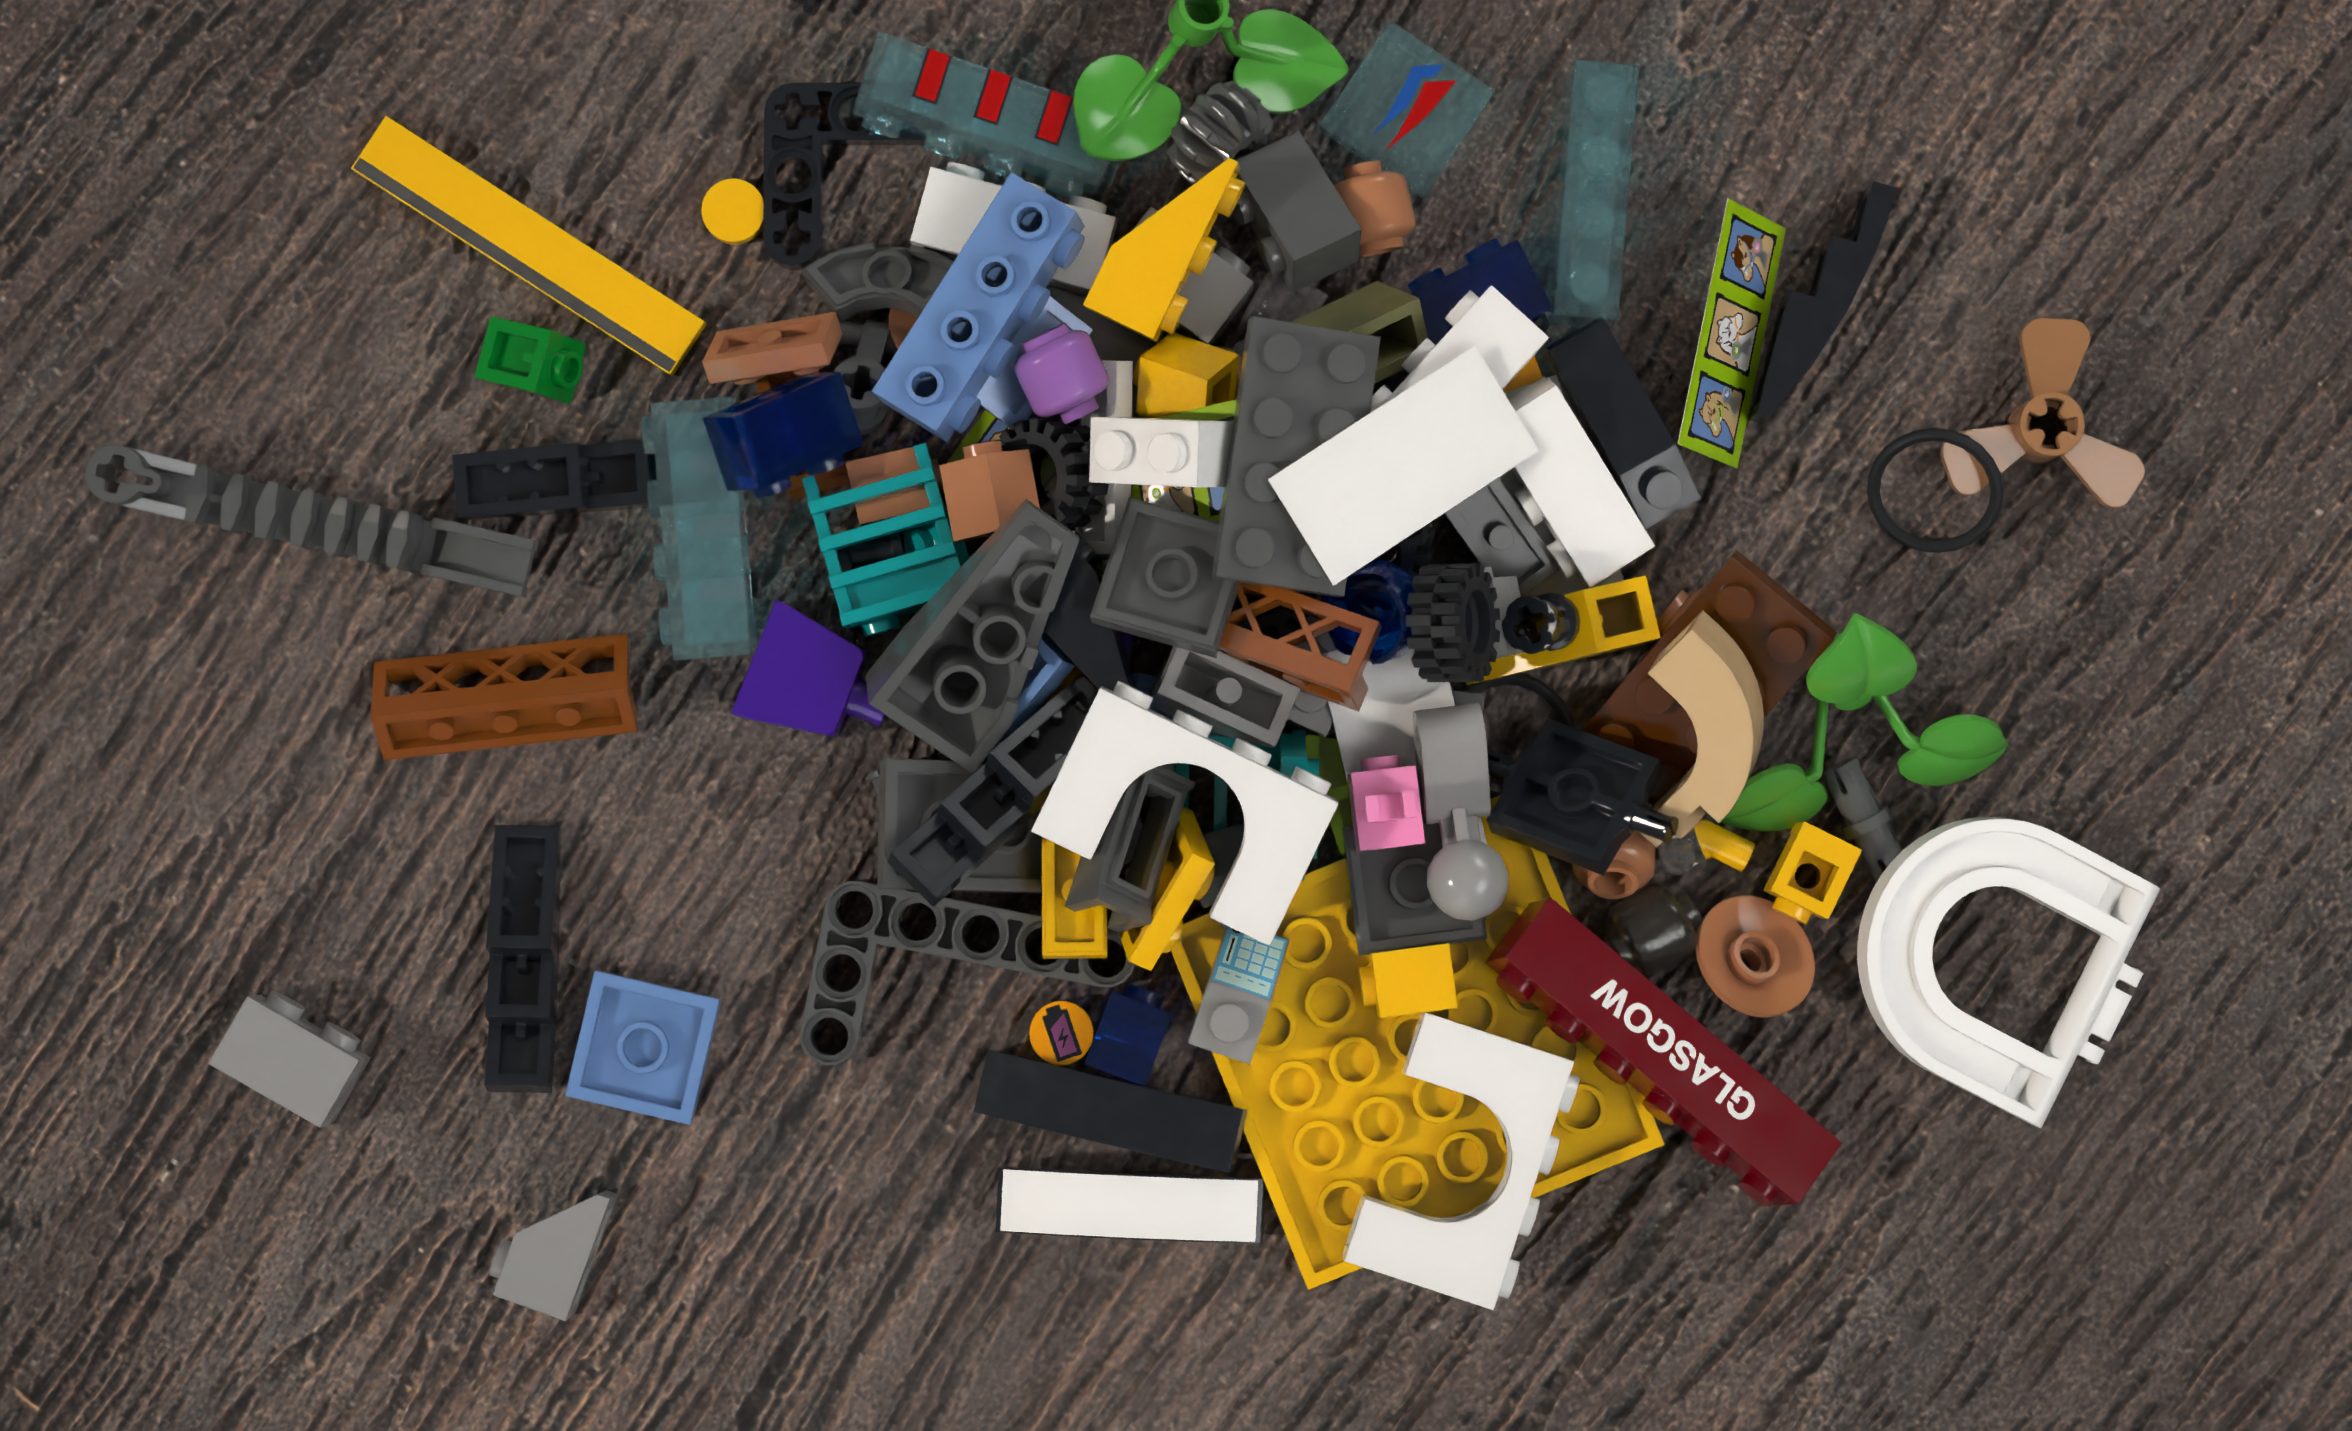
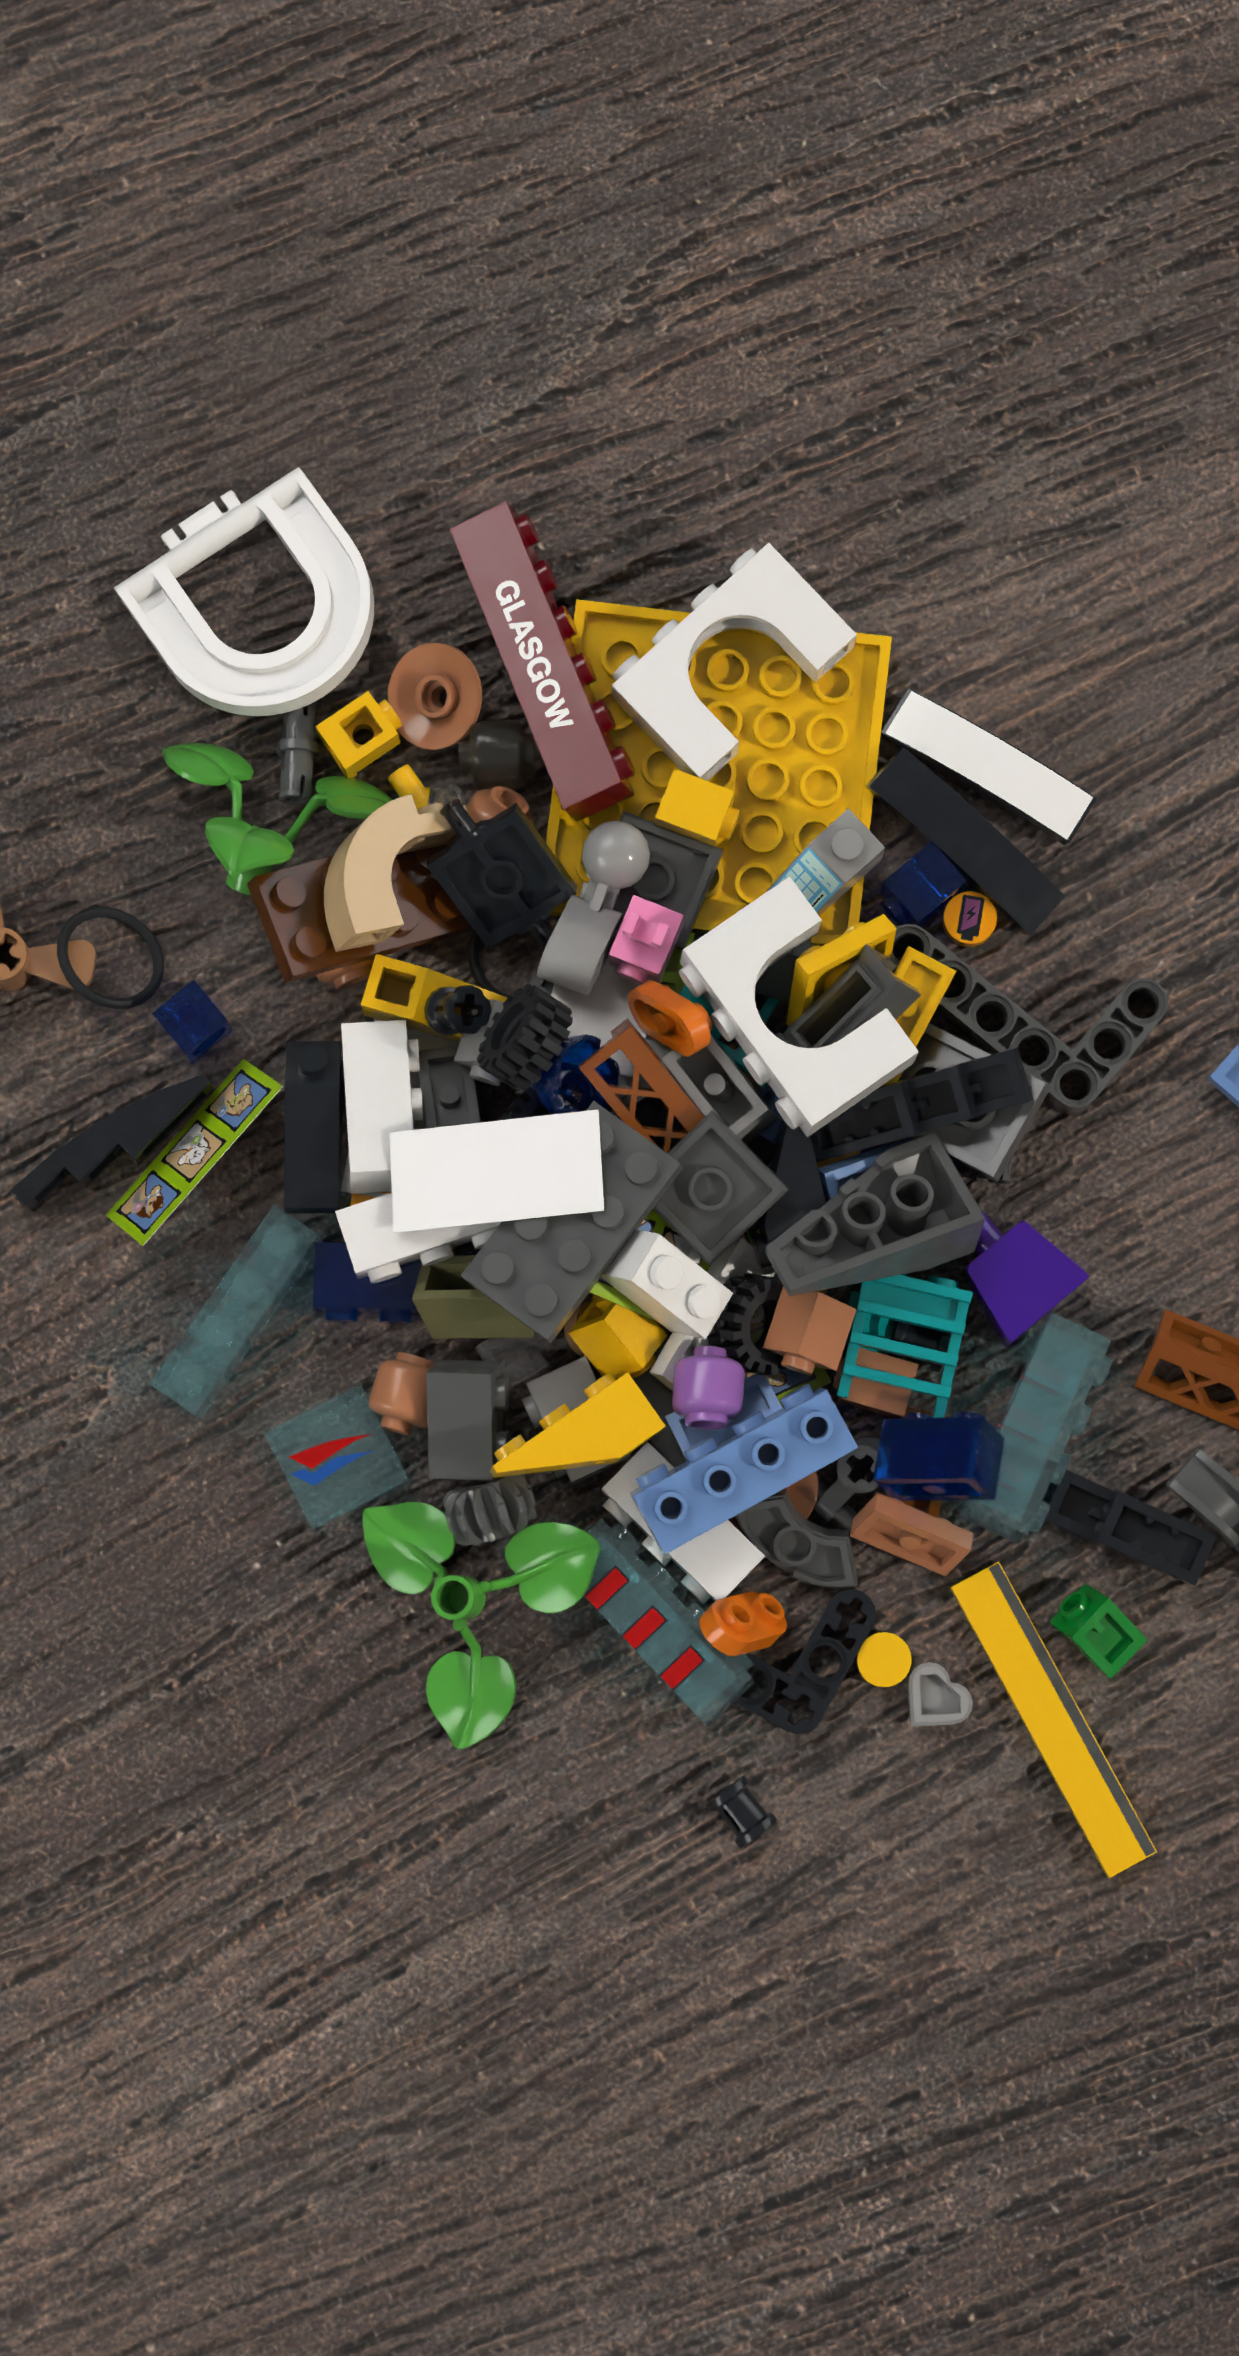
camera: 150 degrees left, 5 degrees down
none -> clear blue brick [152,979,233,1064]
none -> orange plate [628,980,713,1057]
none -> orange plate [699,1591,787,1656]
none -> light grey tile [907,1662,973,1727]

